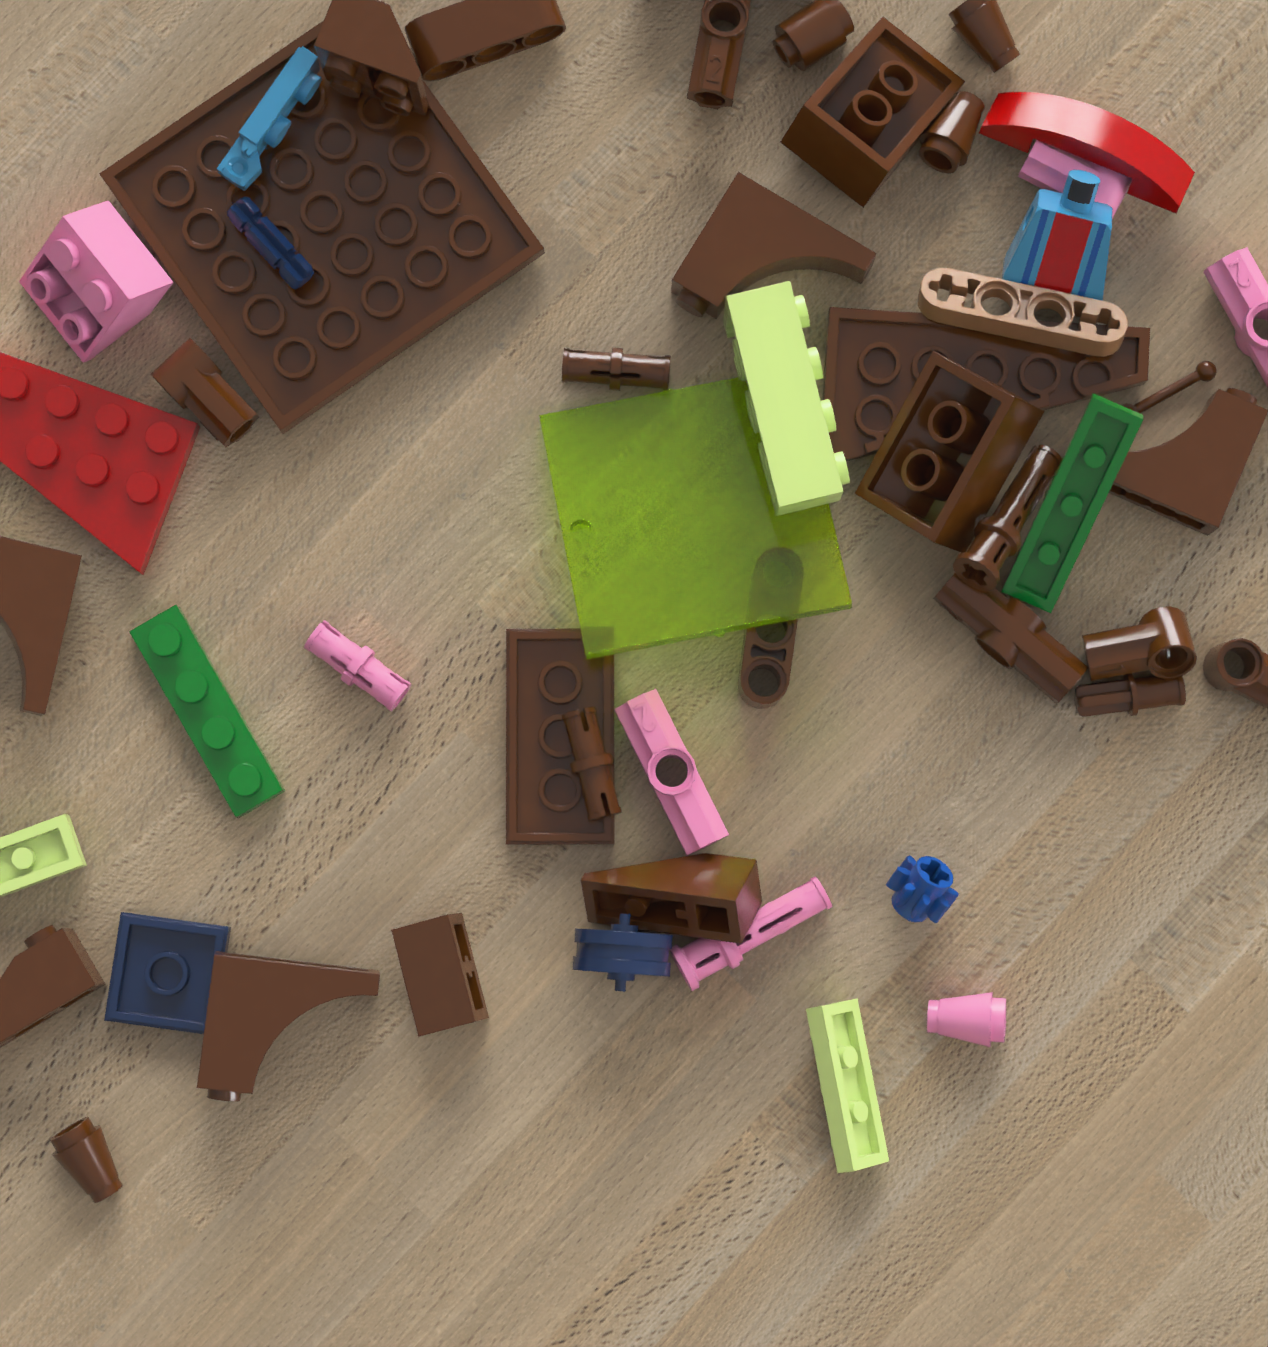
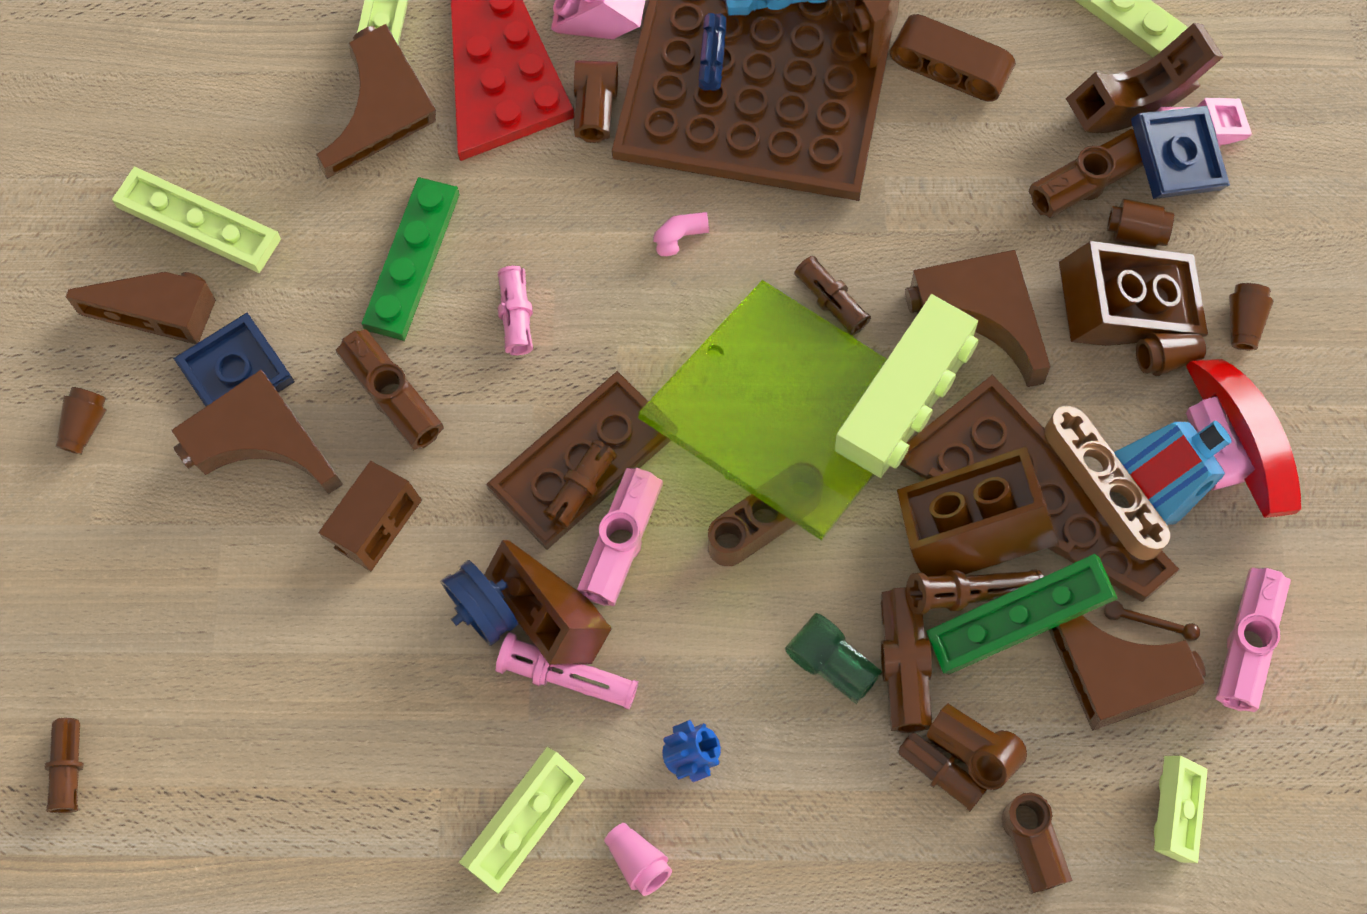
camera: 50 degrees right, 15 degrees down
none -> reddish brown piece [336,329,444,451]
none -> bright pink arm [653,212,709,256]
none -> clear green piece [785,613,882,704]

